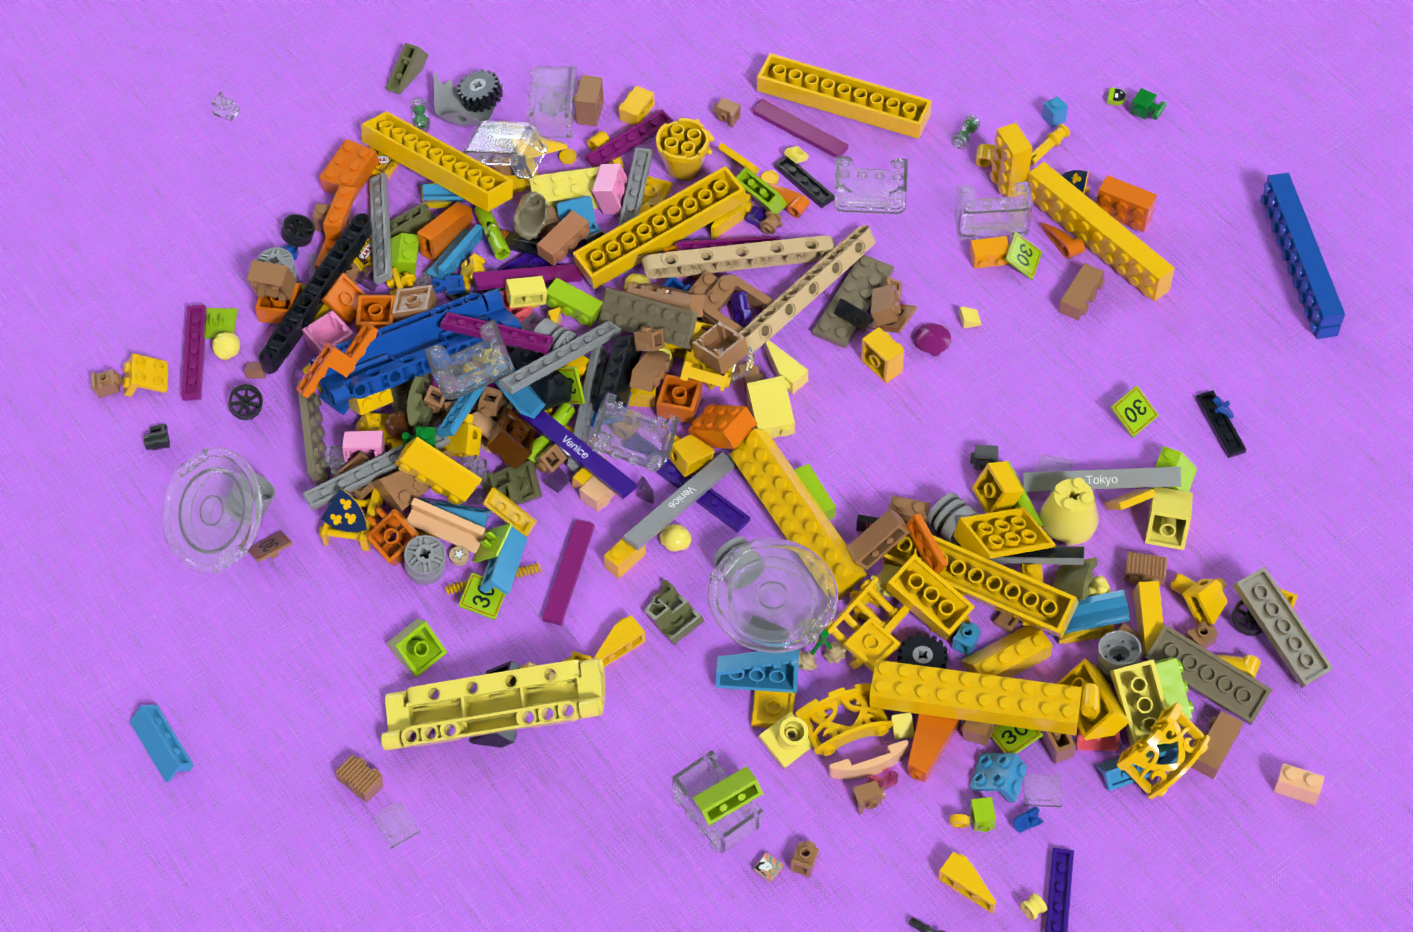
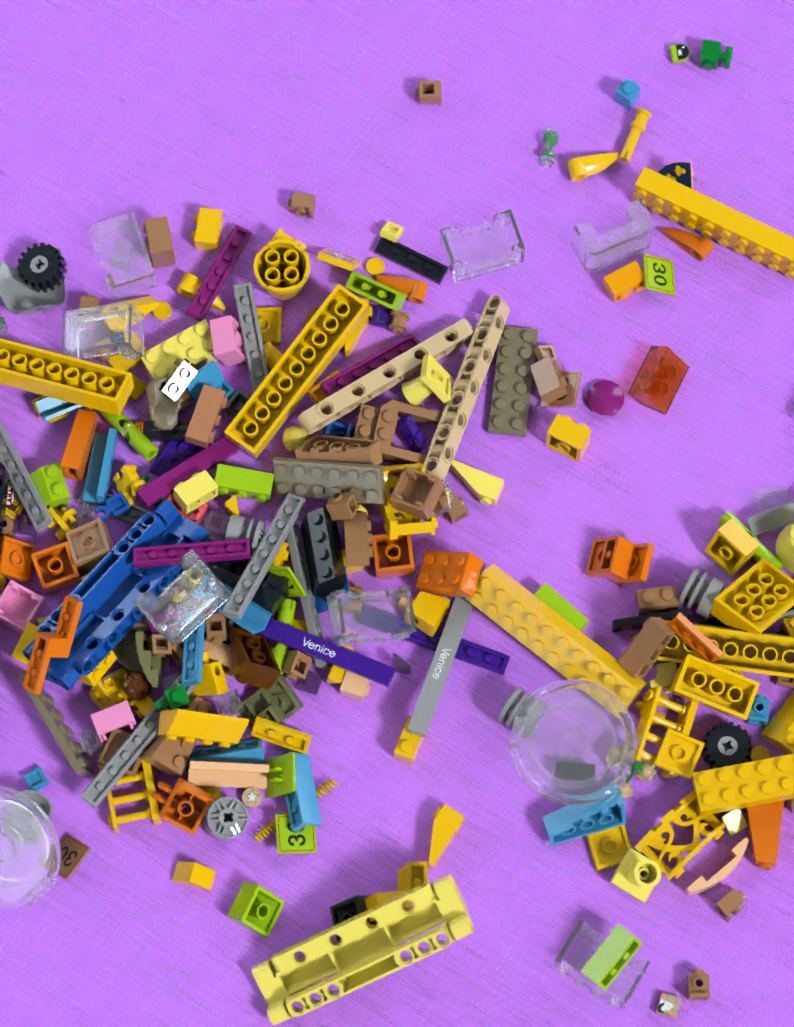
camera: 20 degrees left, 15 degrees up
dark blue shield [321,488,368,532] -> none
olive slope [390,203,435,238] -> none
magenta tile [542,520,595,626] -> none
olive slope [645,579,704,645] -> none
light yellow hair [659,524,691,551] -> none
light yellow slope [747,376,795,438] -> none
magenta tile [753,99,849,159] -> none
yellow brick [757,53,932,139] -> none
black hinge [834,298,874,331] -> none
clear pink arm [867,771,898,790] -> none
light yellow slope [959,307,982,329] -> none
dark grey window [970,445,998,470] -> none
yellow brick [990,123,1033,201] -> none
medium nougat brick [1059,263,1105,321] -> none
orange brick [1096,175,1157,232] -> none
none -> dark azure tile [22,766,49,791]
none -> yellow slope [129,373,147,401]
none -> bracket [161,358,198,401]
none -> yellow slope [172,861,216,891]
none -> light yellow plant [402,353,453,406]
none -> medium nougat brick [416,80,441,105]
none -> orange bracket [585,536,654,584]
none -> clear orange slope [628,346,689,414]

